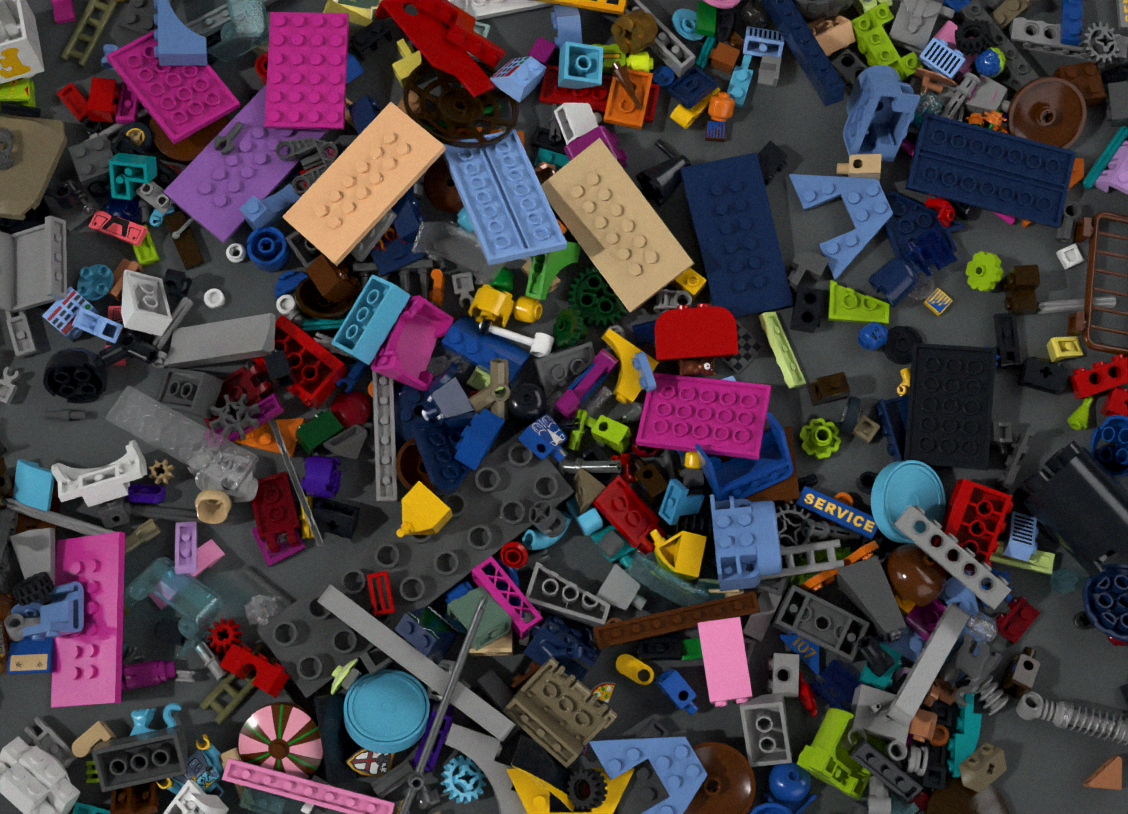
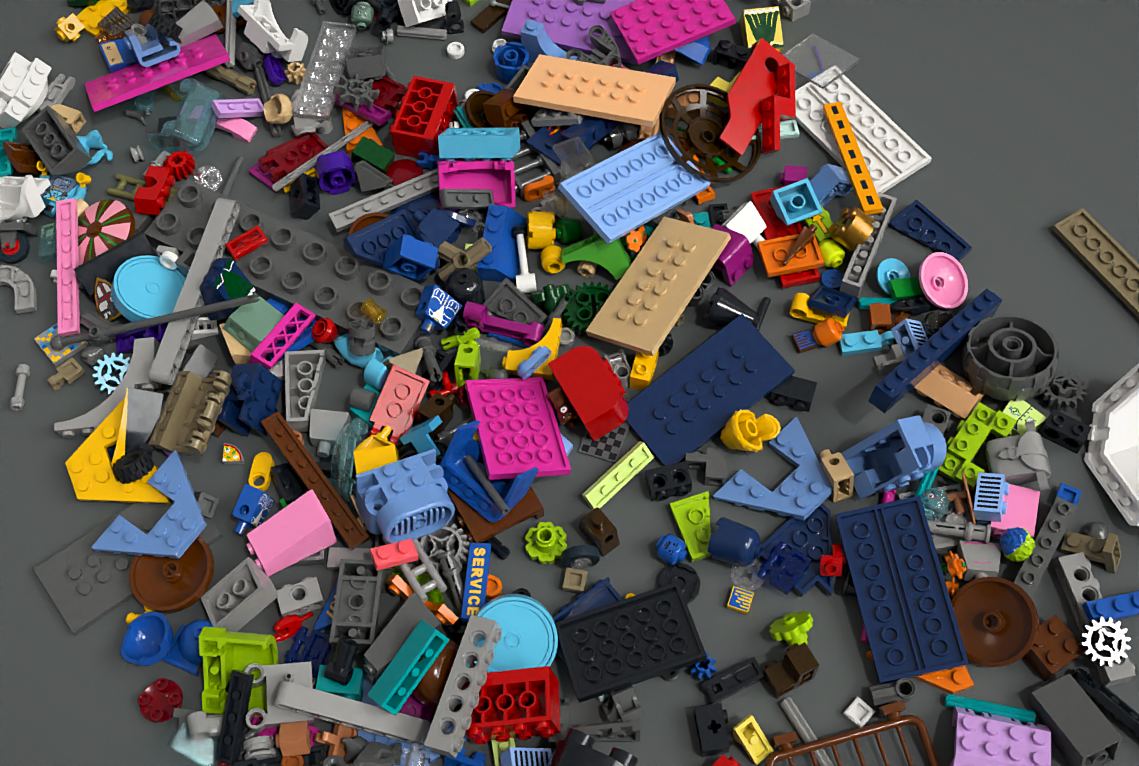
camera: 70 degrees right, 15 degrees down
magenta piece [121,660,176,691] -> none
light grey arch [163,313,276,369] -> none
black brick [263,350,298,390] -> none
yellowish green dish [331,658,358,695] -> none
yellow piece [396,481,453,537] -> none
light blue slope [490,56,546,103] -> none
black tyre [955,19,992,56] -> none
none -> white tile [159,251,179,270]
none -> sand green head [351,2,374,29]
none -> clear yellow bush [361,298,387,324]
none -> teal brick [367,619,450,716]
none -> coral plate [370,538,418,571]
none -> dark grey tile [440,189,495,209]
none -> dark grey piece [464,455,510,515]
none -> dark grey bar [543,299,568,334]
none -> yellow head [720,409,781,452]

